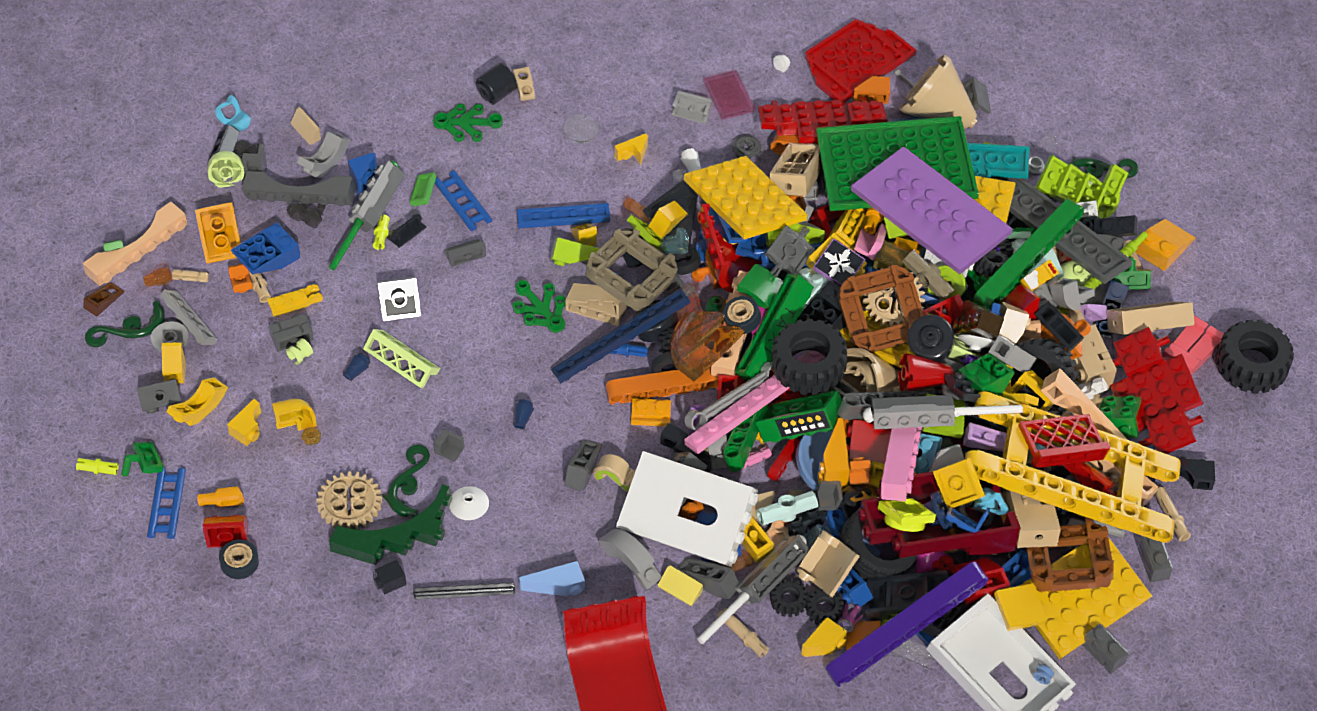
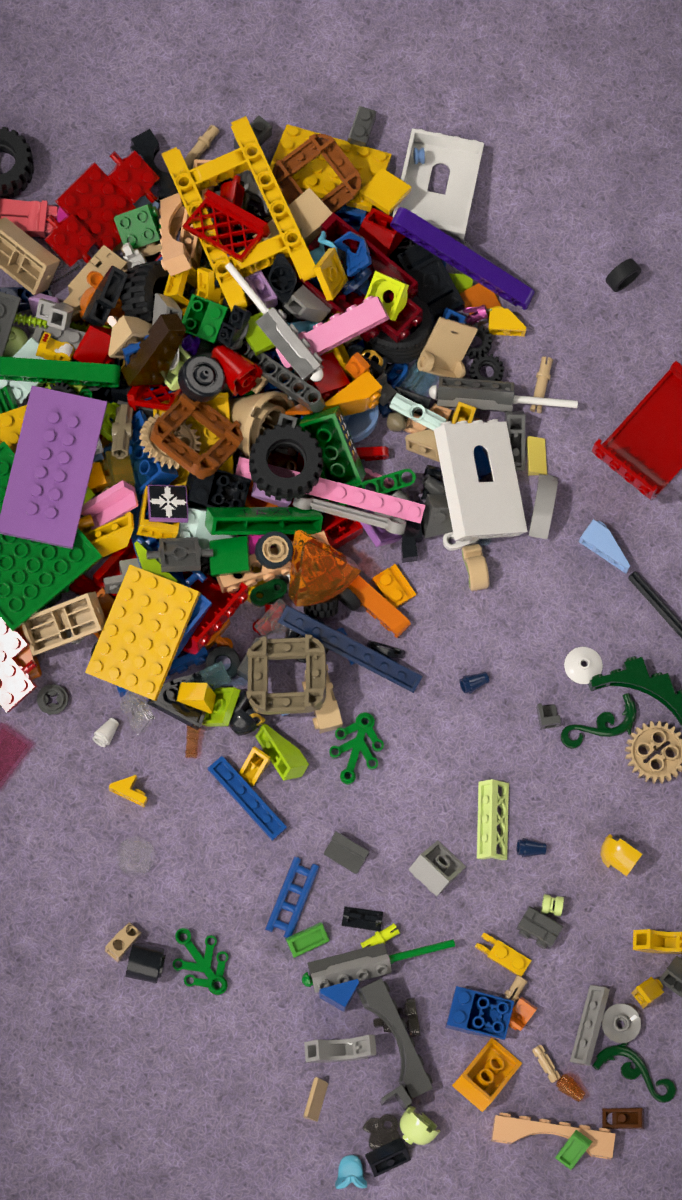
camera: 130 degrees left, 20 degrees up
yellow arch [227,399,261,446] -> none
clear yellow plate [302,427,321,445] -> none
dark grey slope [565,439,602,490] -> none
light grey hinge [672,91,712,124] -> none
none -> black hat [268,254,297,303]
none -> black plate [367,640,405,658]

